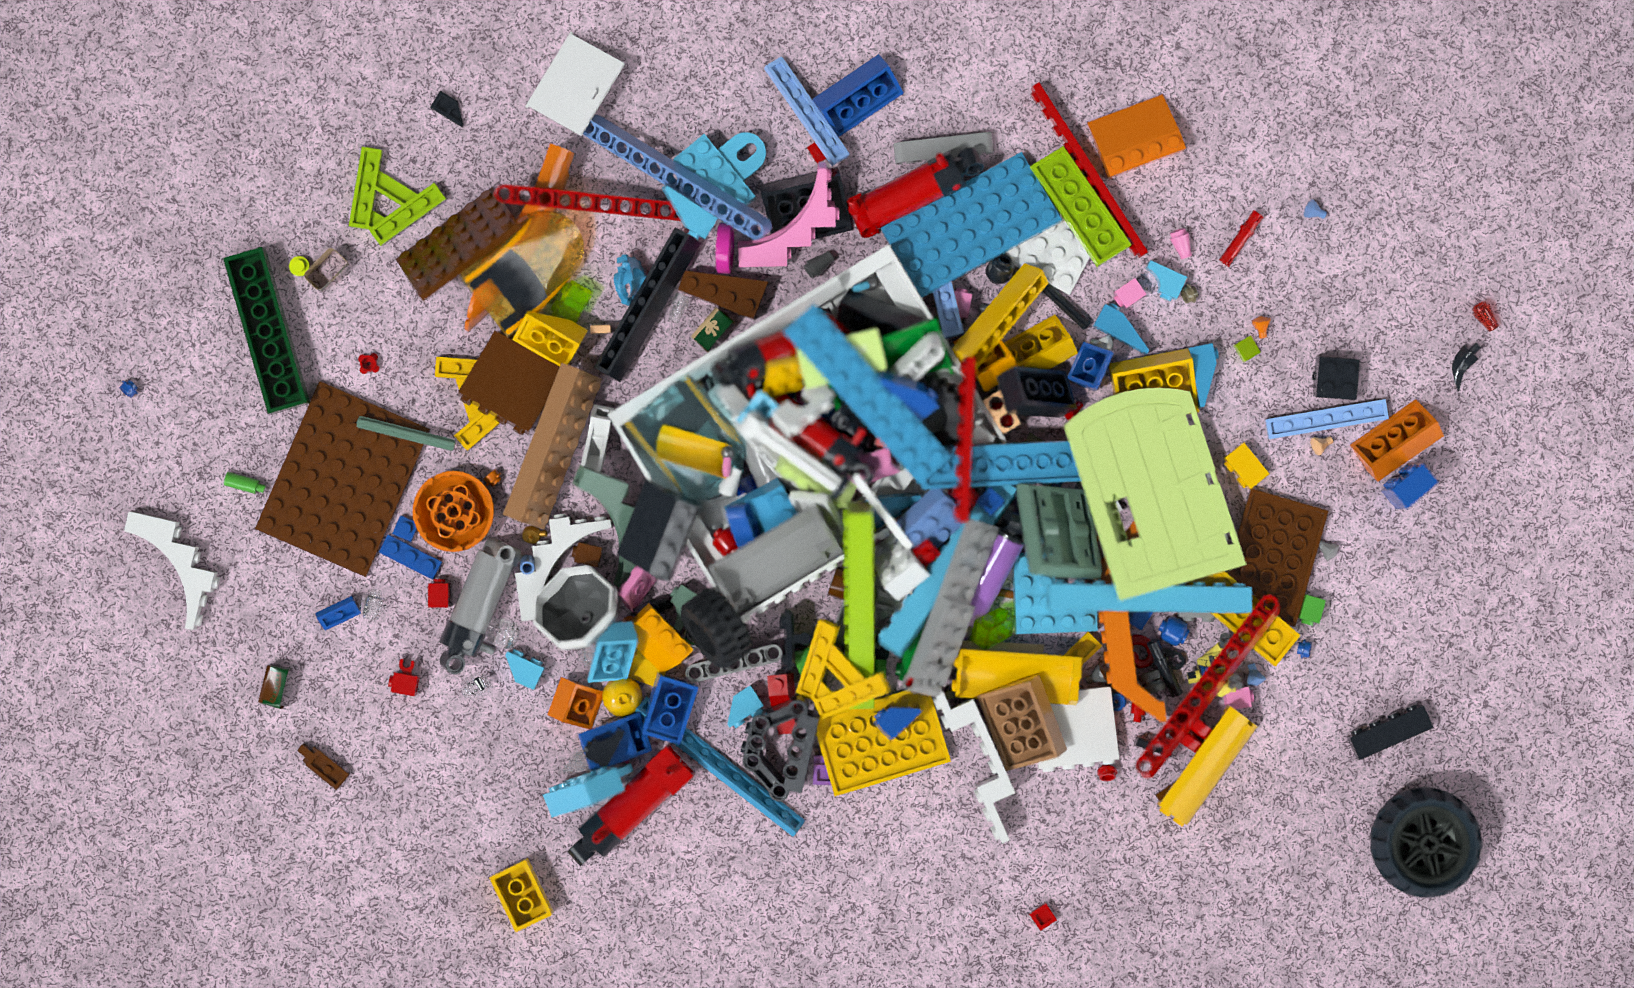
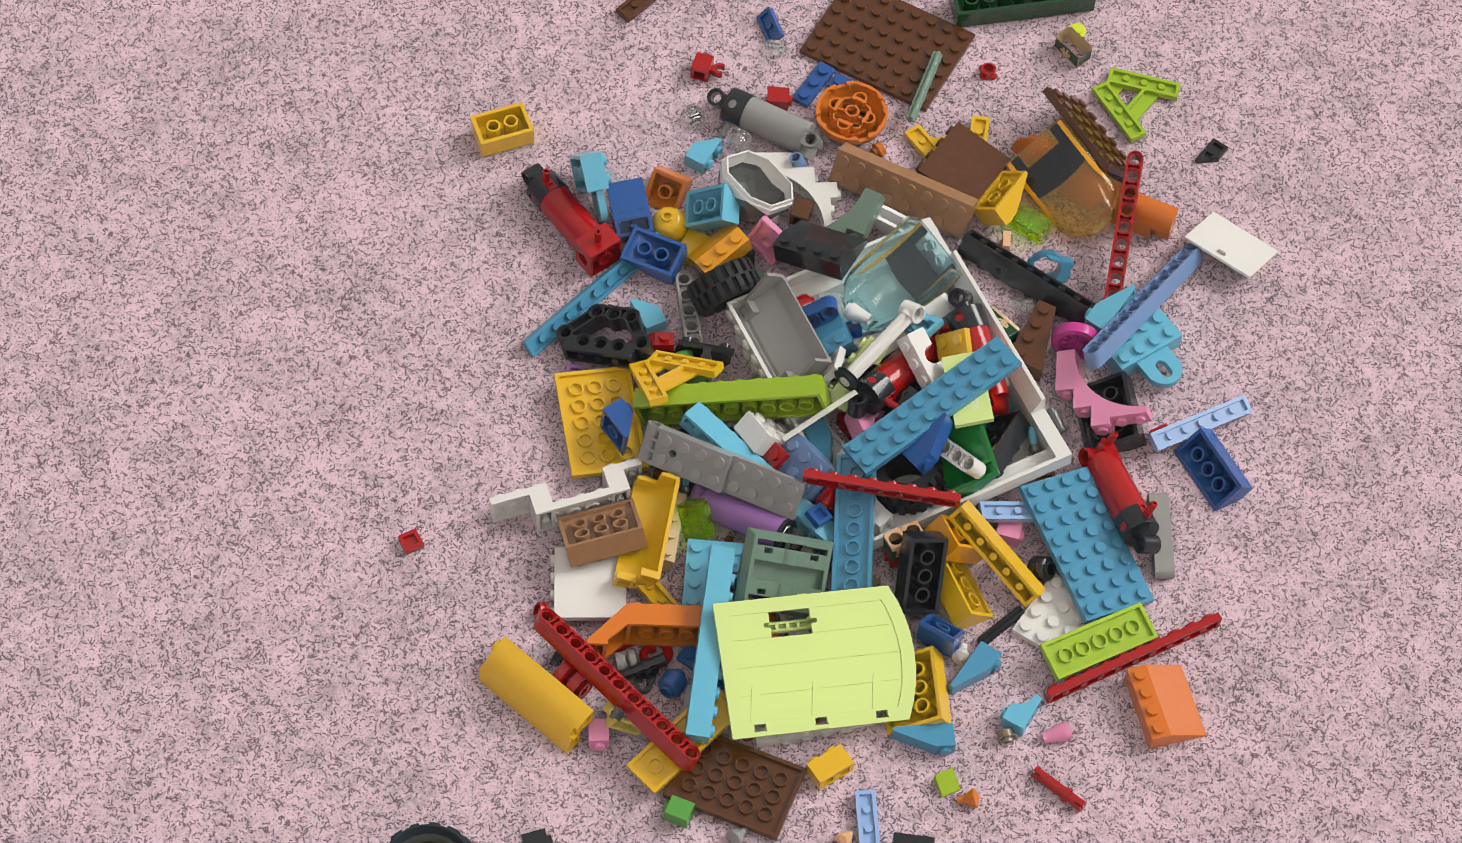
camera: 95 degrees right, 30 degrees down
pearl gold piece [522,525,547,544] -> none
black arch [583,727,625,767] -> none
yellow sticker [656,425,732,479] -> none
piece [721,446,735,477] -> none
bright pink brick [1113,278,1146,309] -> none
medium blue rock [1247,663,1266,686] -> none
blue plate [1297,639,1312,659] -> none

